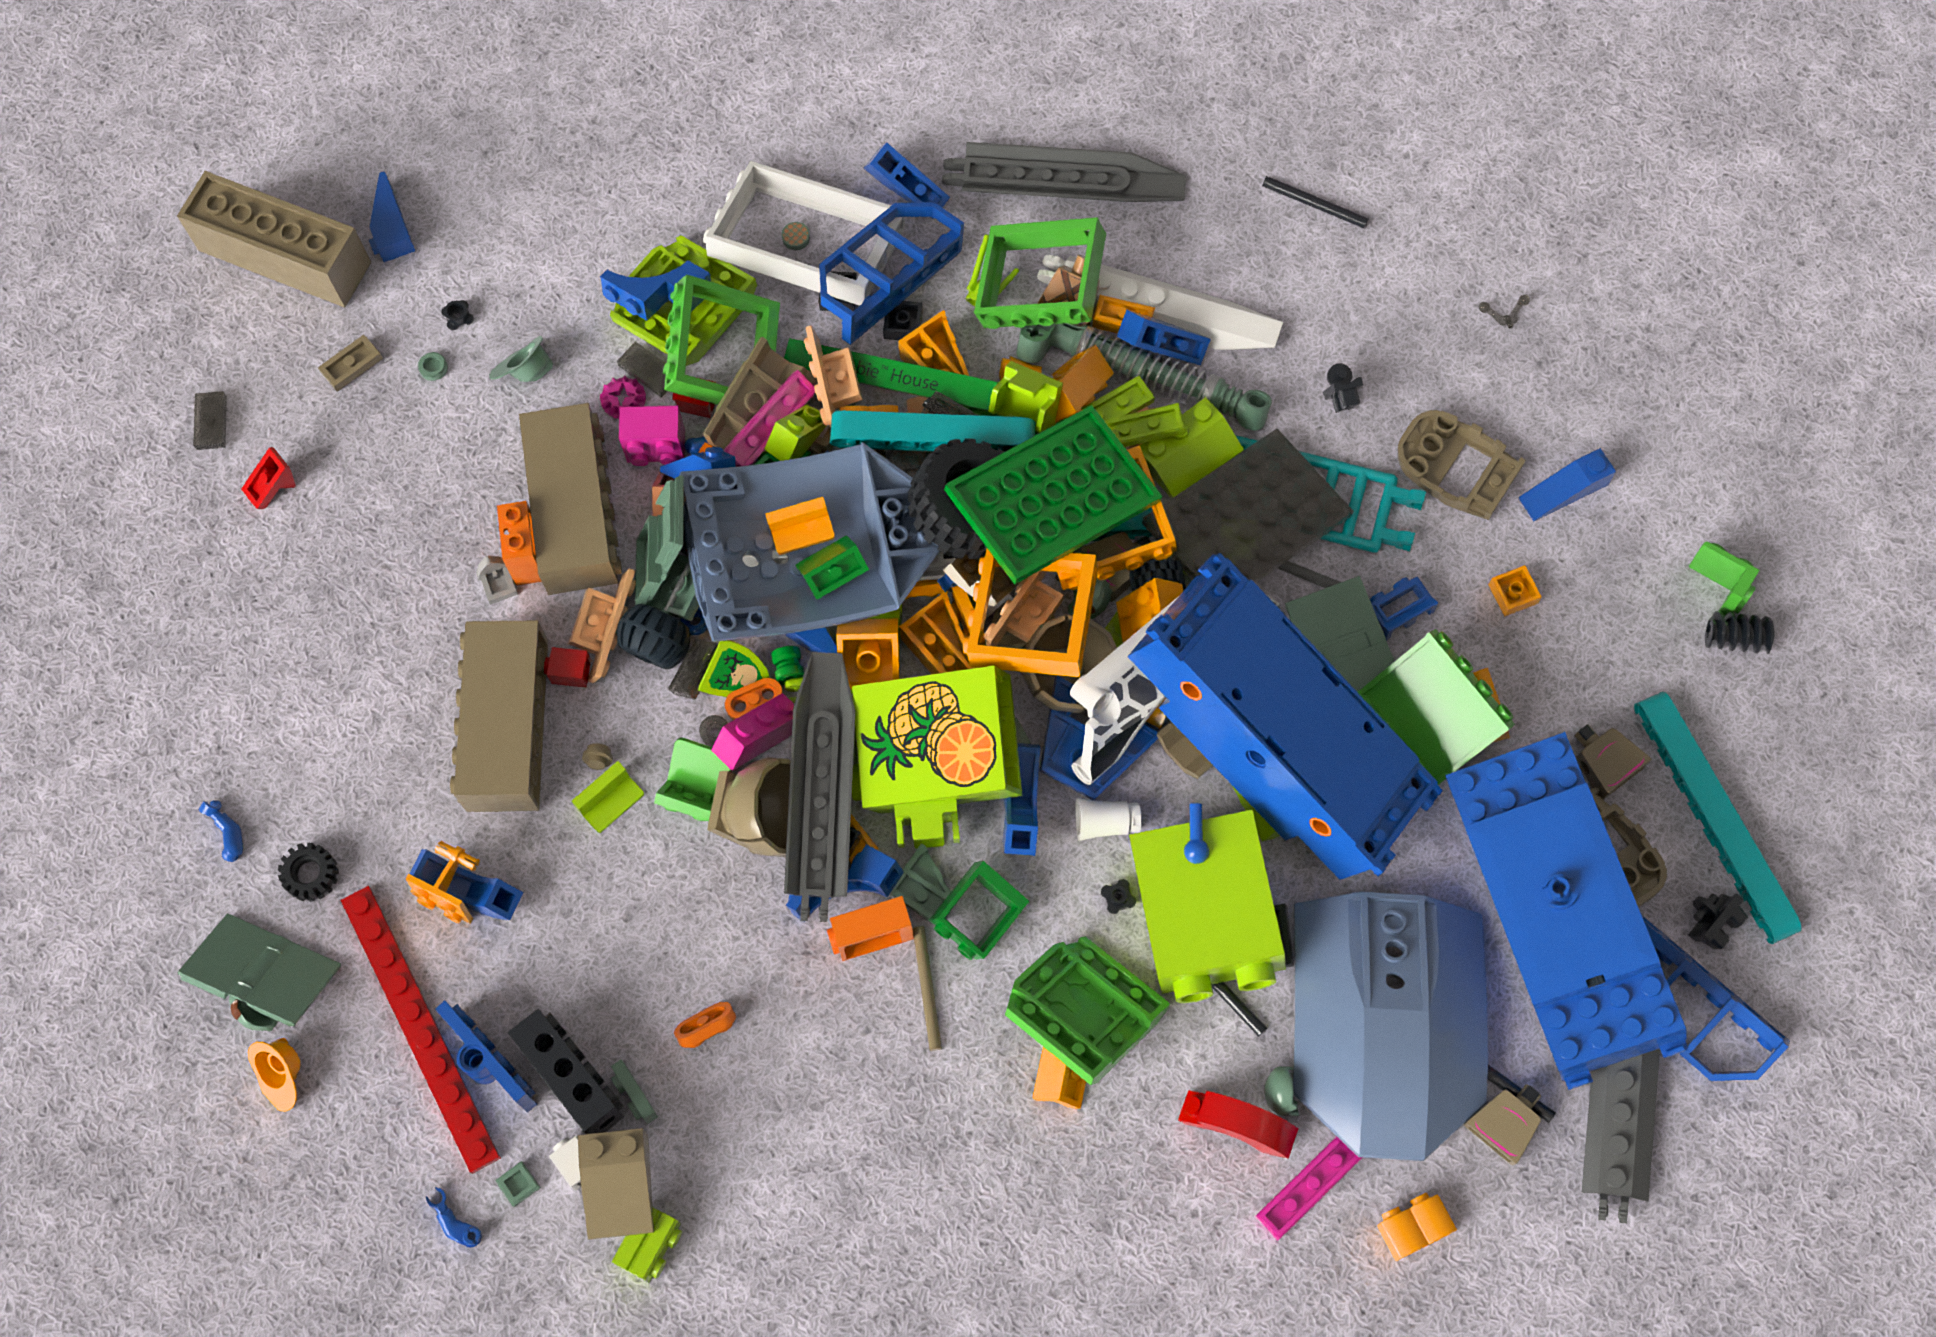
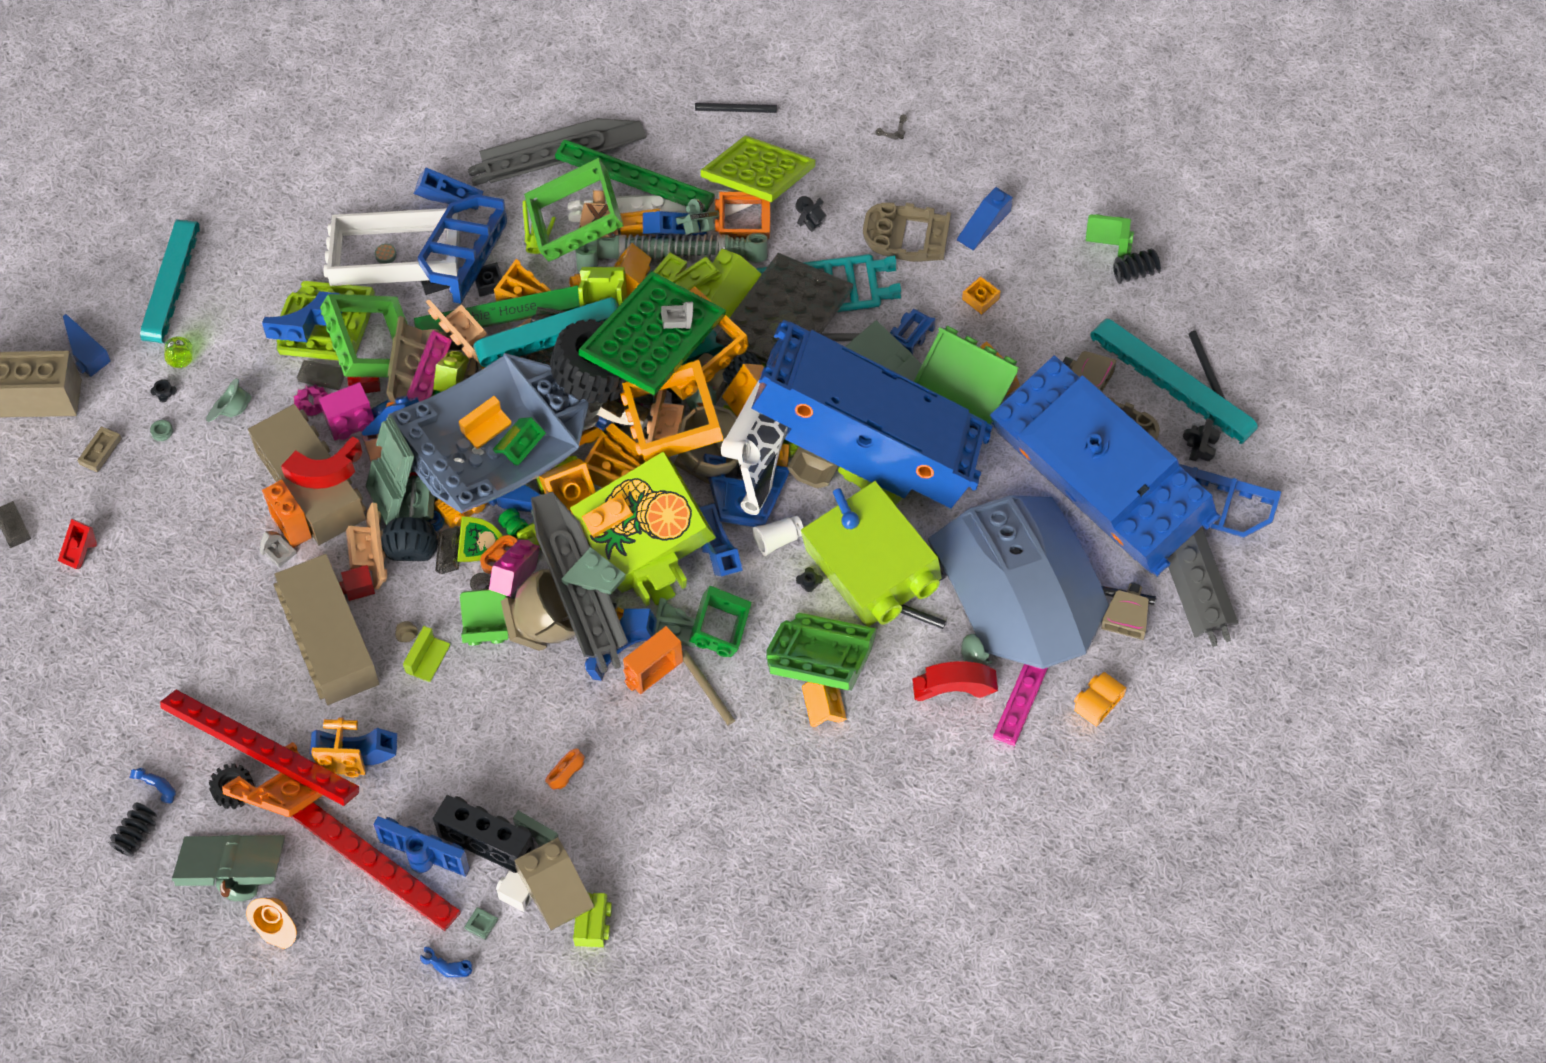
camera: 25 degrees left, 10 degrees down
none -> black piece [108,802,157,857]
none -> teal beam [140,219,200,343]
none -> red plate [160,689,359,806]
none -> clear neon green head [164,336,193,368]
none -> orange wing [223,742,323,817]
none -> red arch [281,436,363,489]
none -> green tile [555,139,715,212]
none -> sand green wing [561,547,626,594]
none -> light orange plate [582,494,633,538]
none -> light grey tile [661,302,693,329]
none -> sand green hips [676,199,719,235]
none -> lime plate [701,135,816,202]
none -> orange window [715,192,770,239]
none -> black bar [1188,331,1225,399]

